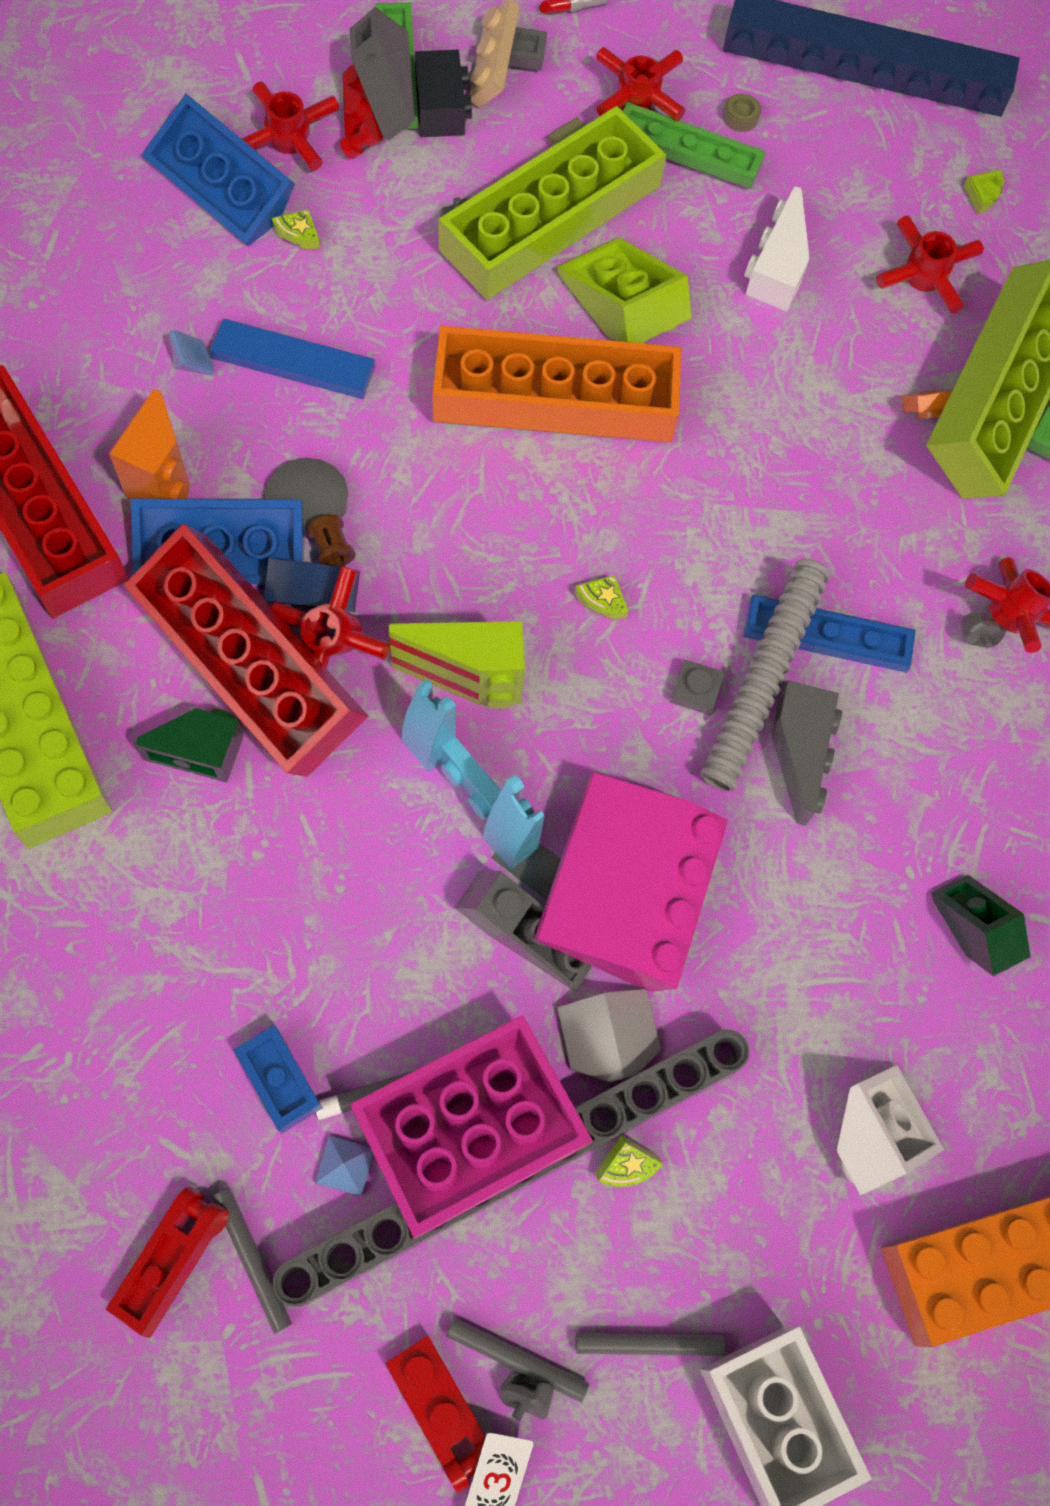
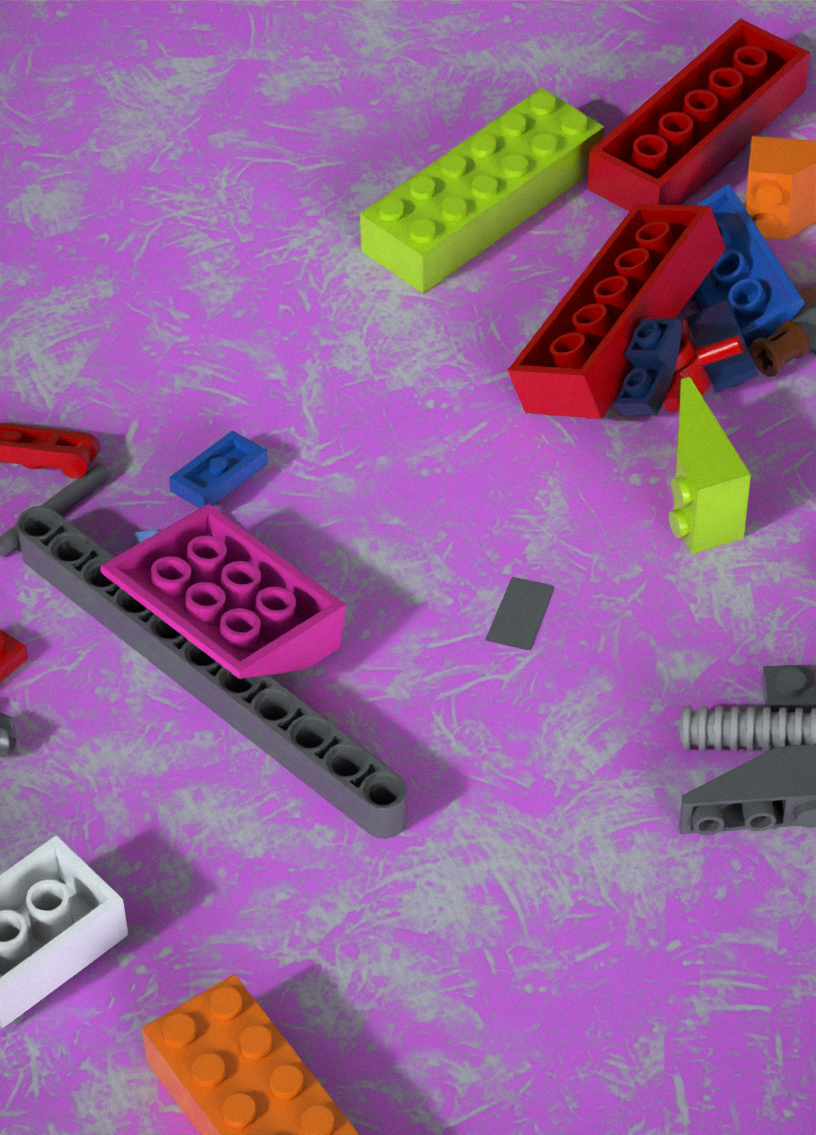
camera: 80 degrees right, 20 degrees down
dark green slope [135,708,244,783] -> none
medium azure wedge [401,679,545,870] -> none
dark grey bar [446,1317,589,1403] -> none
dark grey slope [454,871,592,991] -> none
dark pink slope [534,772,728,992] -> none
light grey slope [557,989,661,1082] -> none
dark grey bar [575,1333,725,1356] -> none
lime tile [595,1135,663,1187] -> none
white slope [837,1065,944,1196] -> none
dark green slope [931,875,1031,977] -> none
none -> dark blue slope [613,318,682,415]

